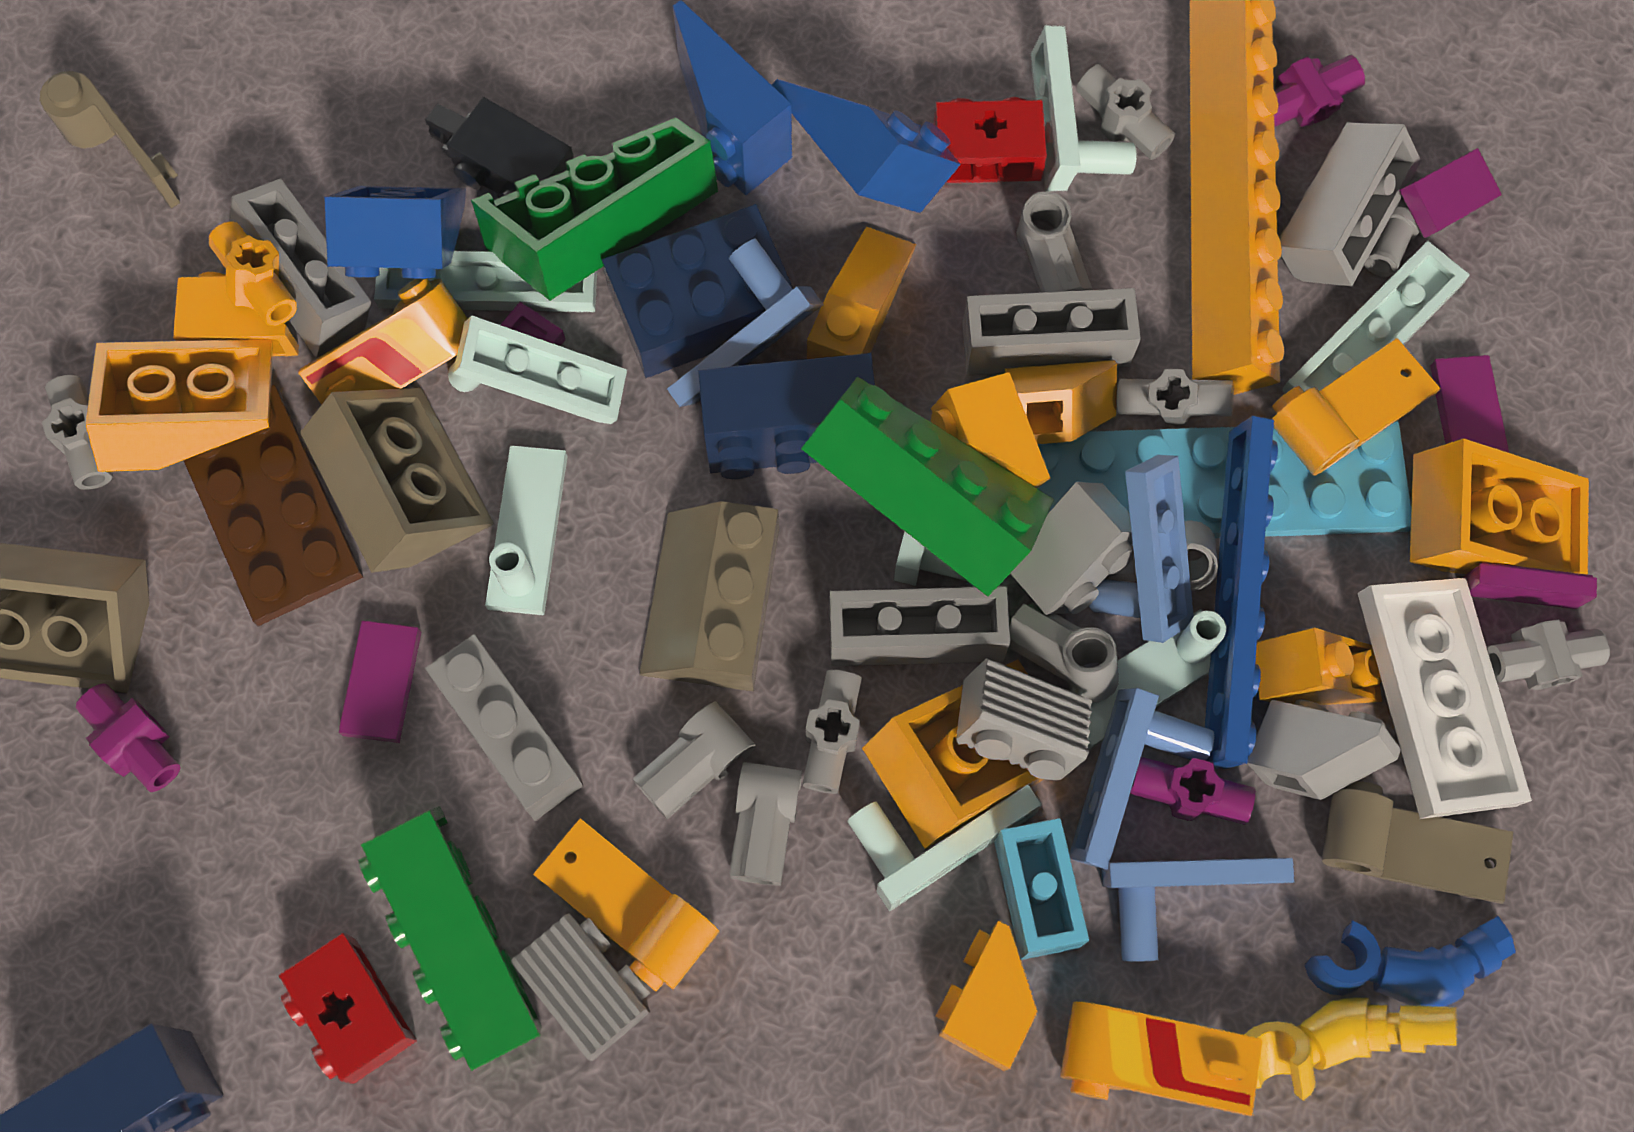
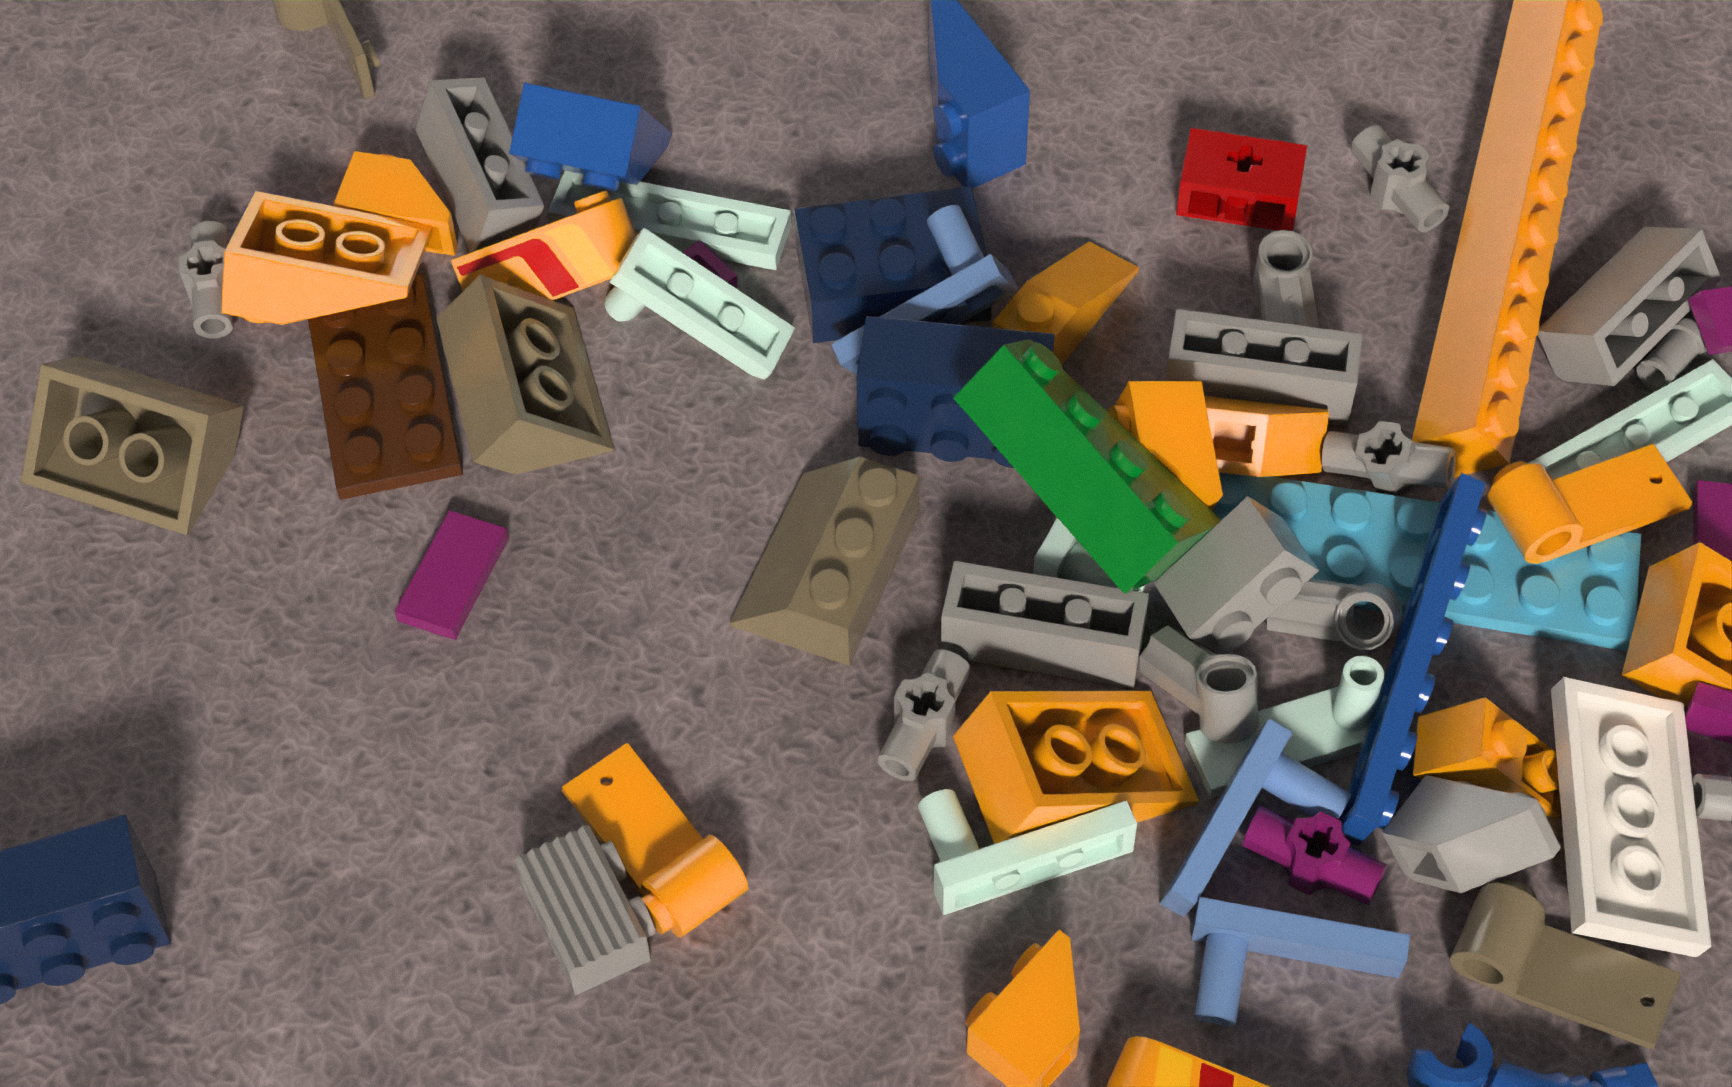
camera: 15 degrees right, 15 degrees down
magenta axle [75,683,181,792] -> none
light orange axle [209,221,297,326] -> none
red brick [278,933,417,1084] -> none
green wedge [358,806,542,1071] -> none
black hinge [425,97,574,198] -> none
light grey brick [425,634,583,821] -> none
green wedge [471,117,719,301] -> none
light aqua piece [485,446,568,615] -> none
light grey piece [633,701,756,819] -> none
light grey piece [730,762,802,886] -> none
blue slope [772,79,961,213] -> none
light grey brick [956,658,1093,780] -> none
medium azure brick [994,818,1089,960] -> none
light aqua piece [1031,26,1137,191] -> none
medium blue piece [1089,455,1194,643] -> none
magenta axle [1274,55,1365,127] -> none

